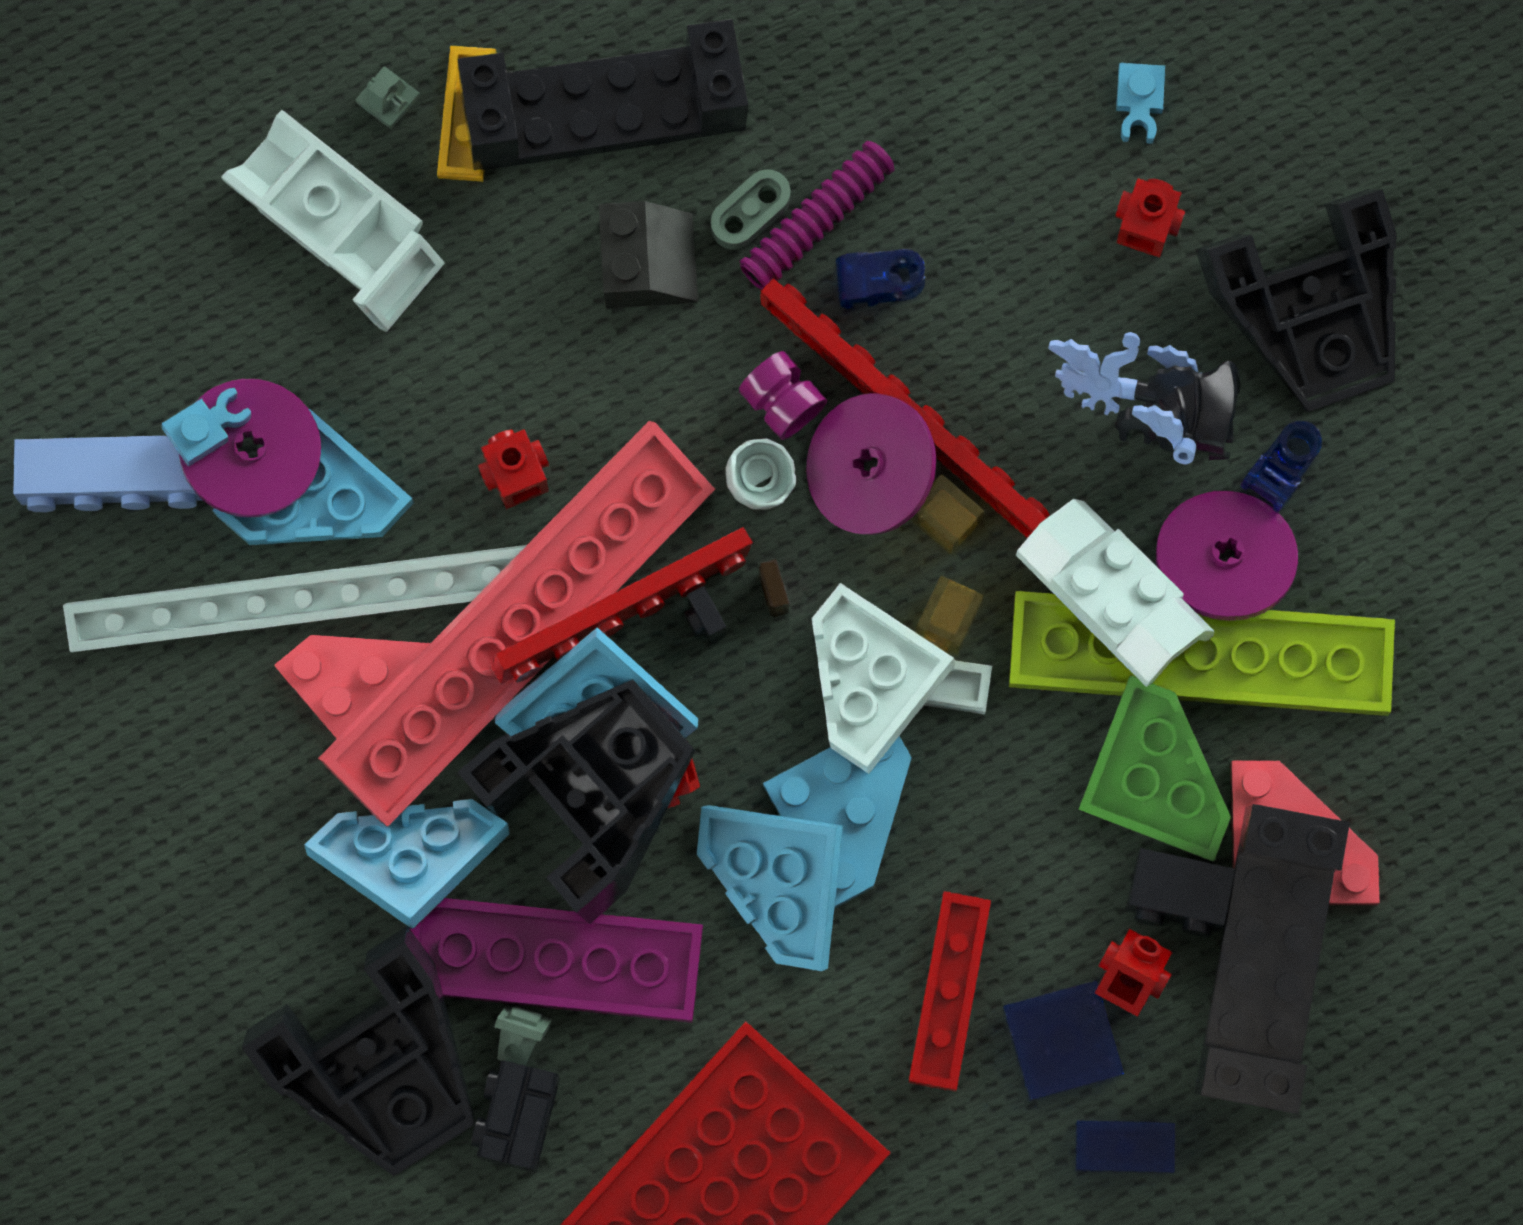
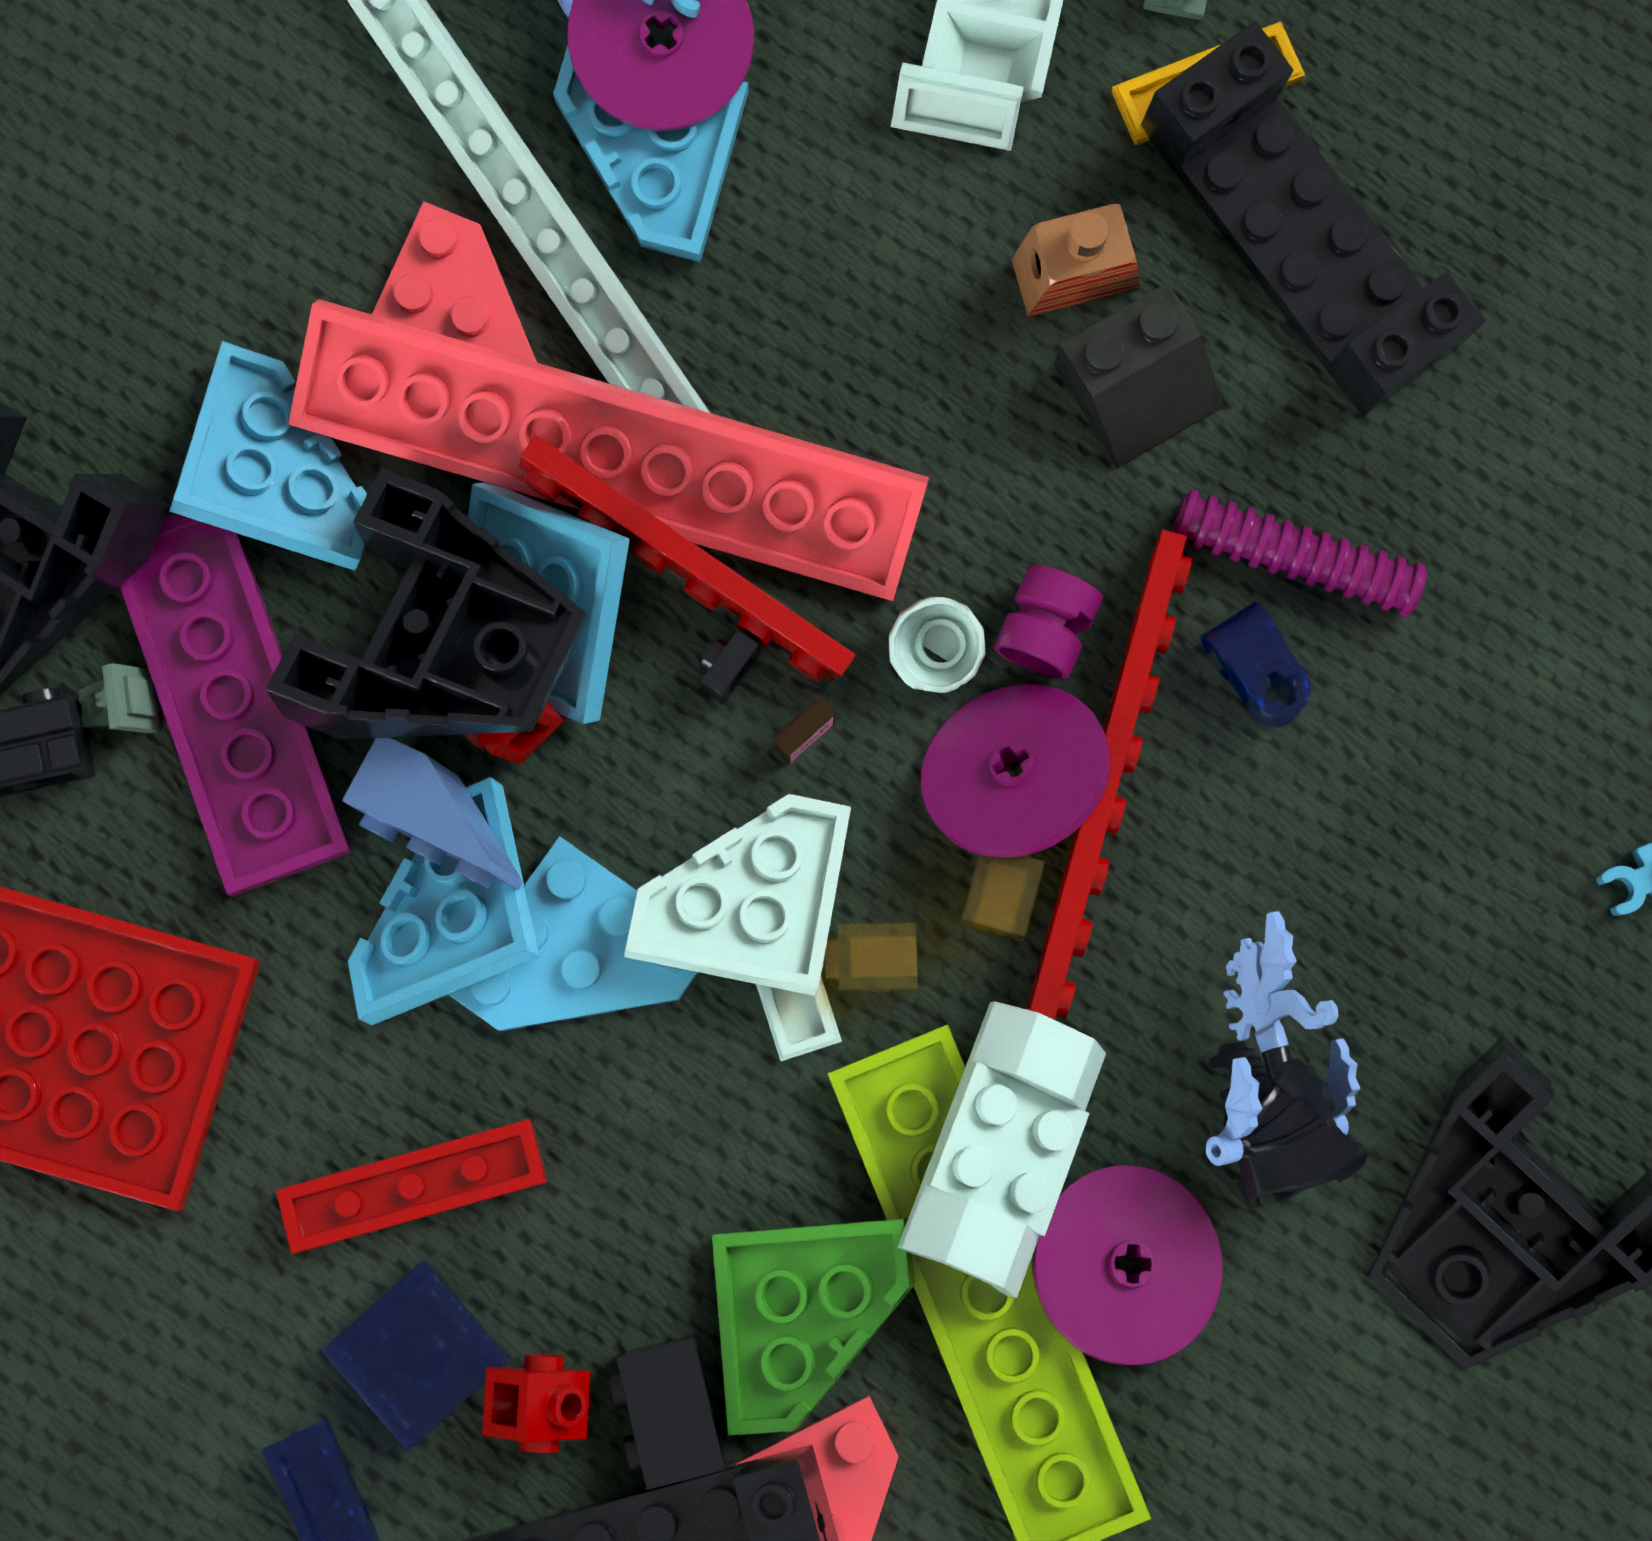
camera: 60 degrees right, 5 degrees up
red brick [478,429,549,510] -> none
sand green plate [711,169,791,250] -> none
red brick [1115,178,1185,258] -> none
clear blue piece [1240,421,1322,513] -> none
none -> medium blue slope [342,738,523,890]
none -> medium nougat torso [1011,204,1141,317]

